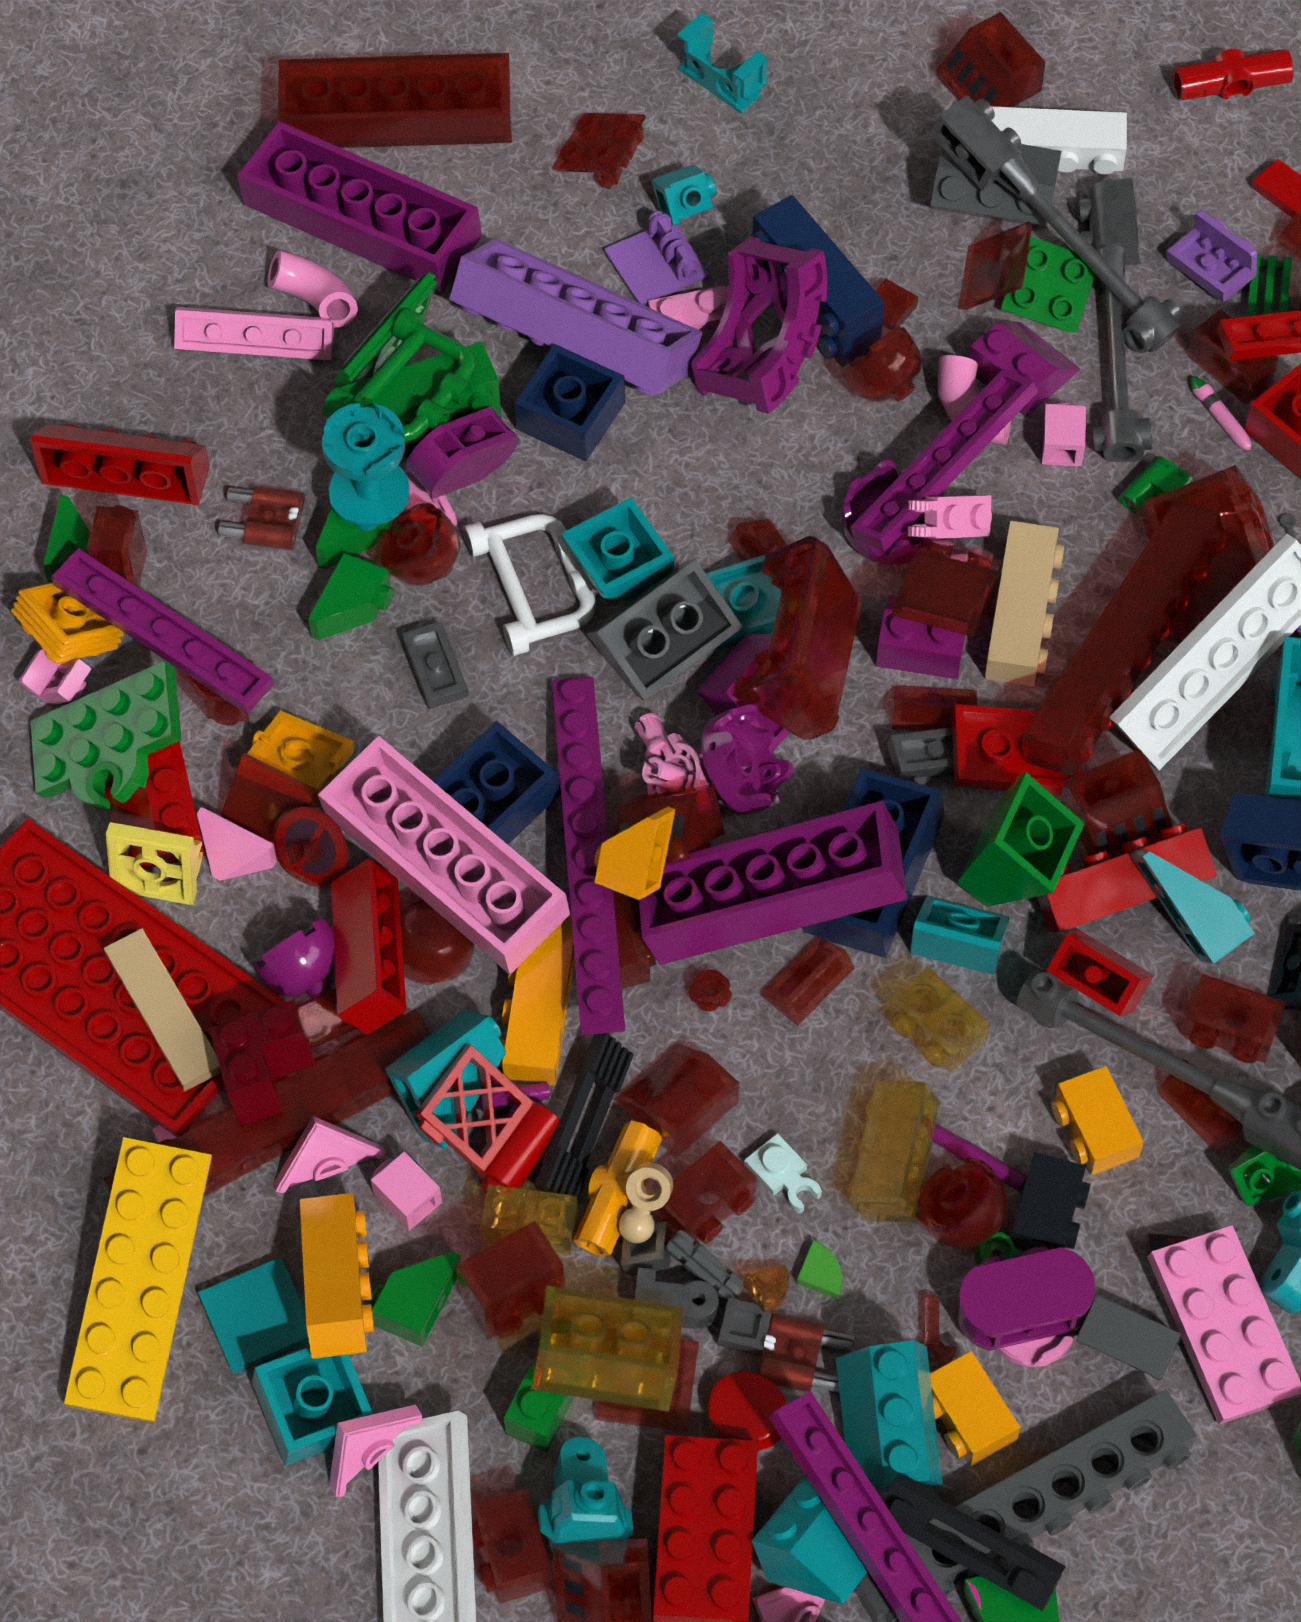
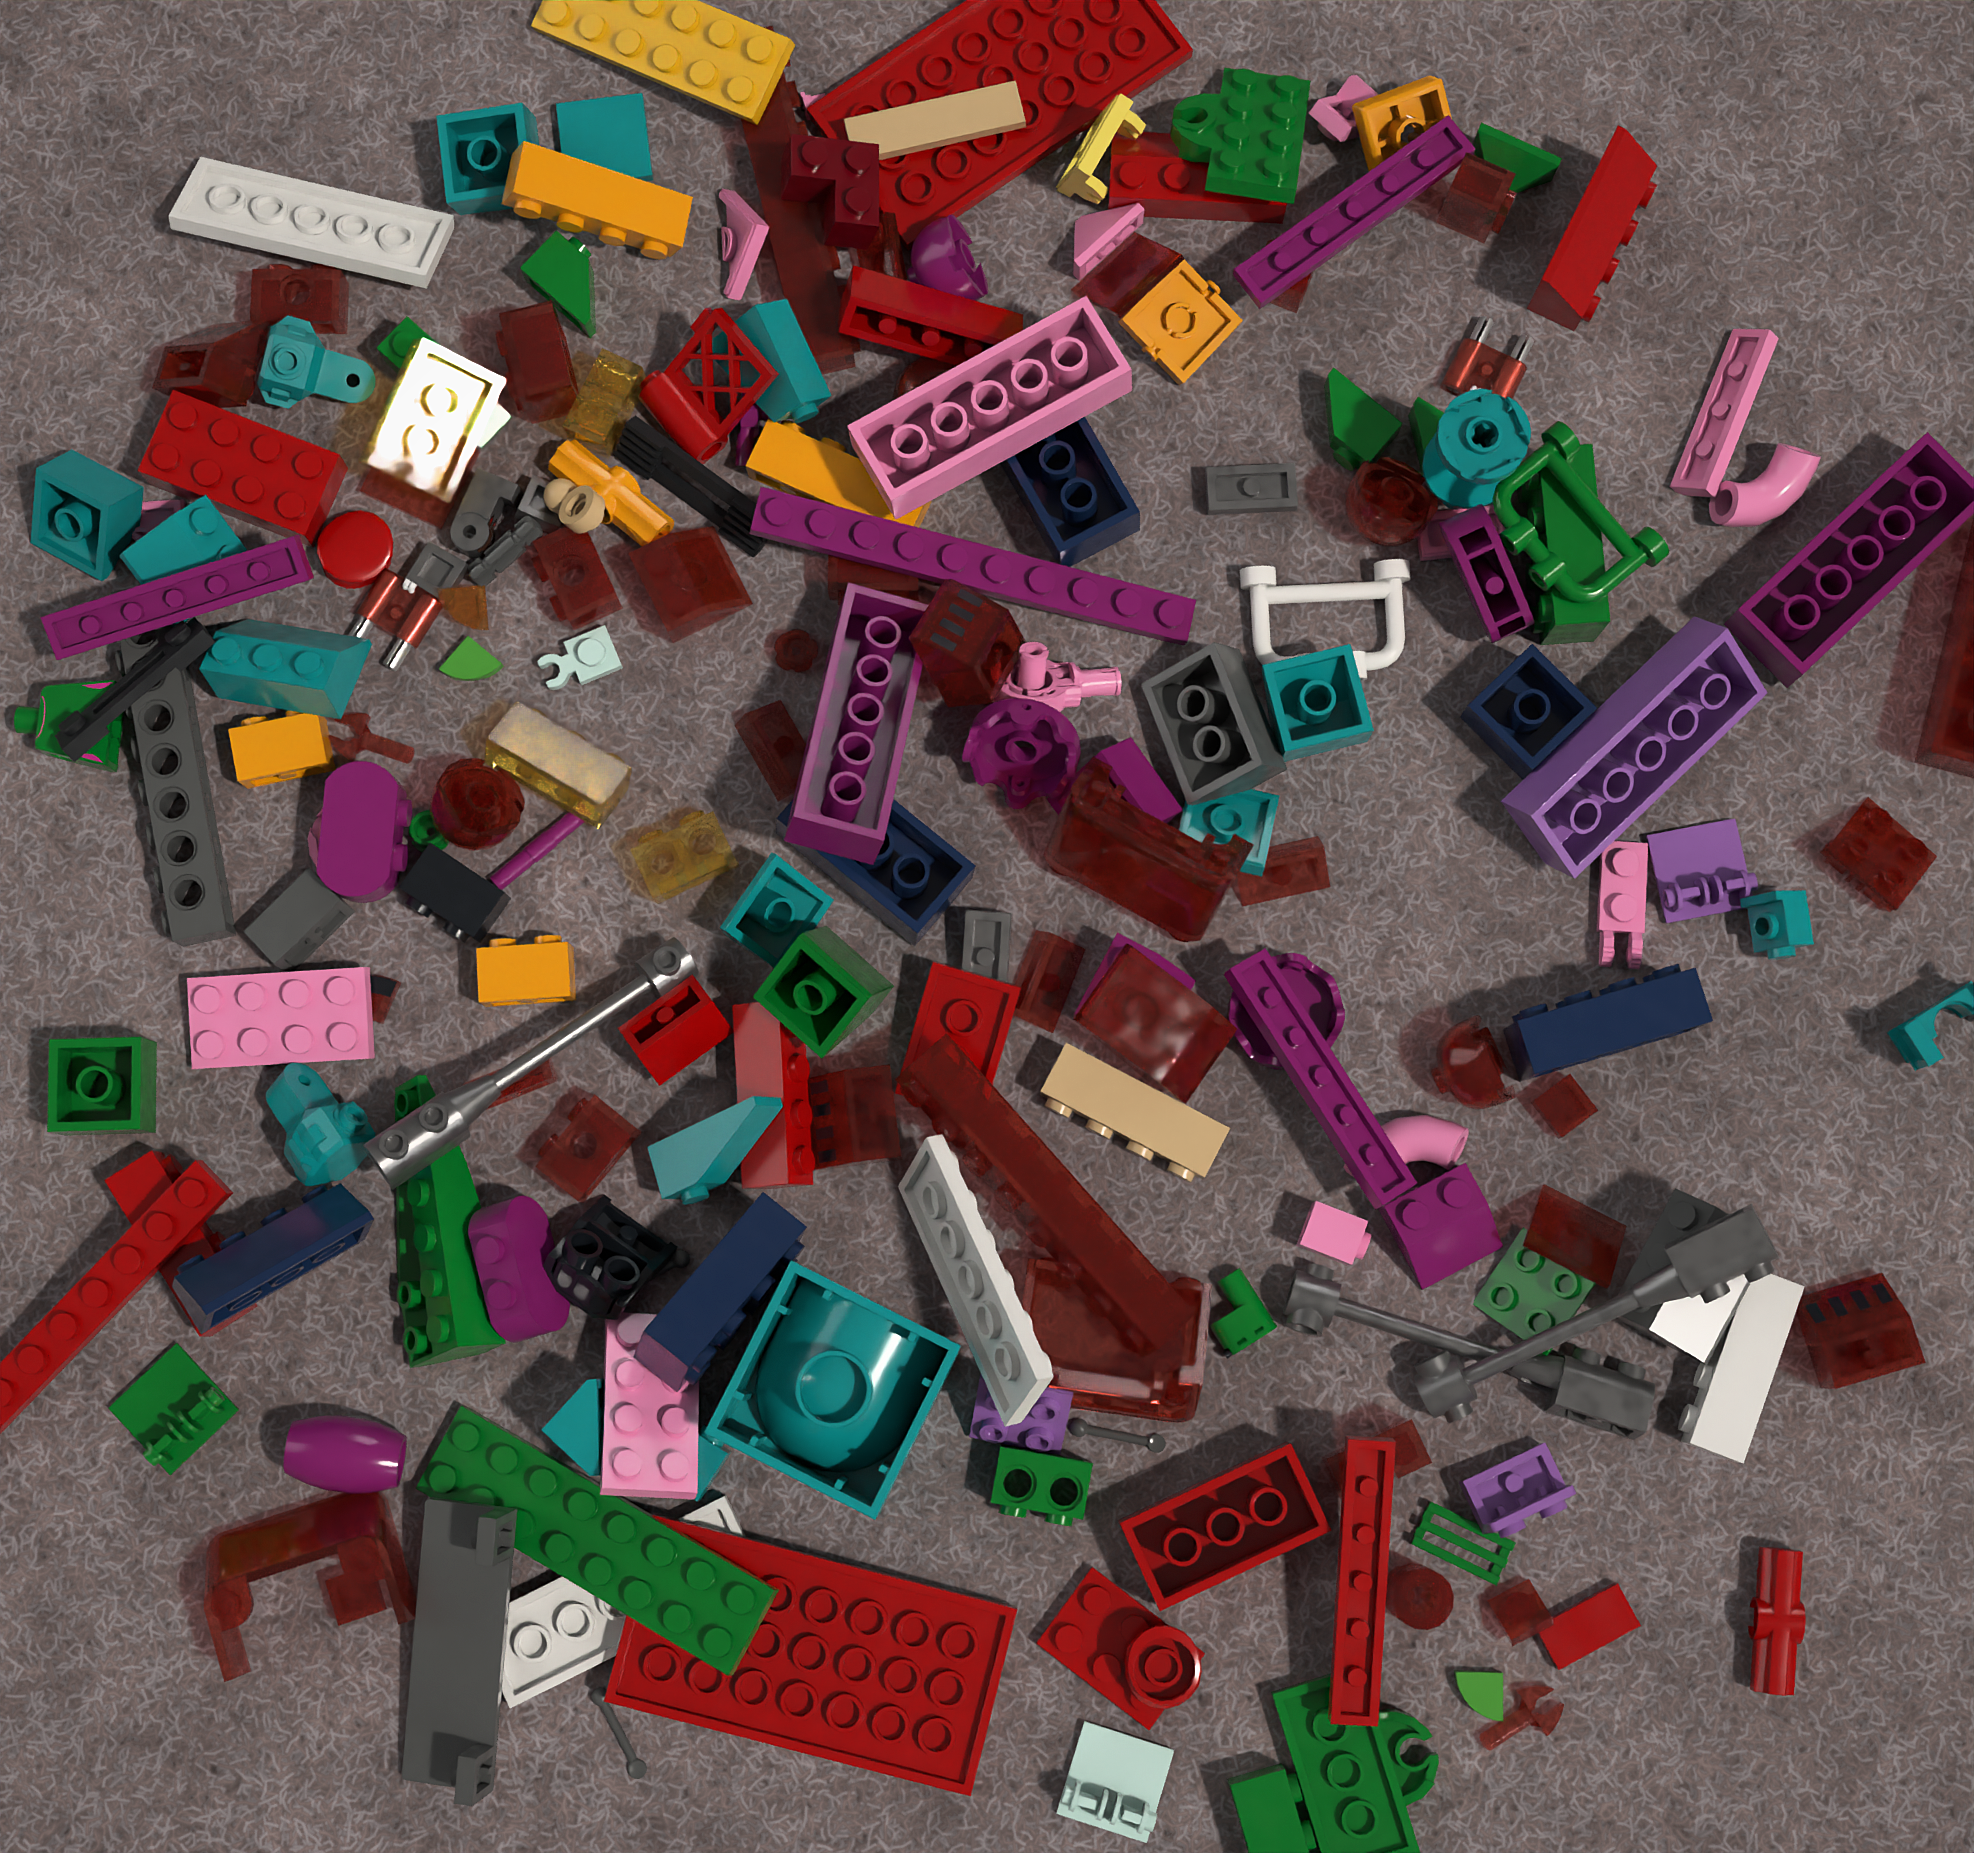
camera: 110 degrees right, 20 degrees up
clear red piece [272,806,349,887] -> none
bright pink tile [329,1404,422,1497] -> none
green piece [333,272,437,389] -> none
bright pink brick [371,1151,442,1231] -> none
light orange slope [594,806,676,900] -> none
magenta fence [691,237,827,414] -> none
bright pink hinge [907,495,992,539] -> none
bright pink piece [1190,376,1252,451] -> none

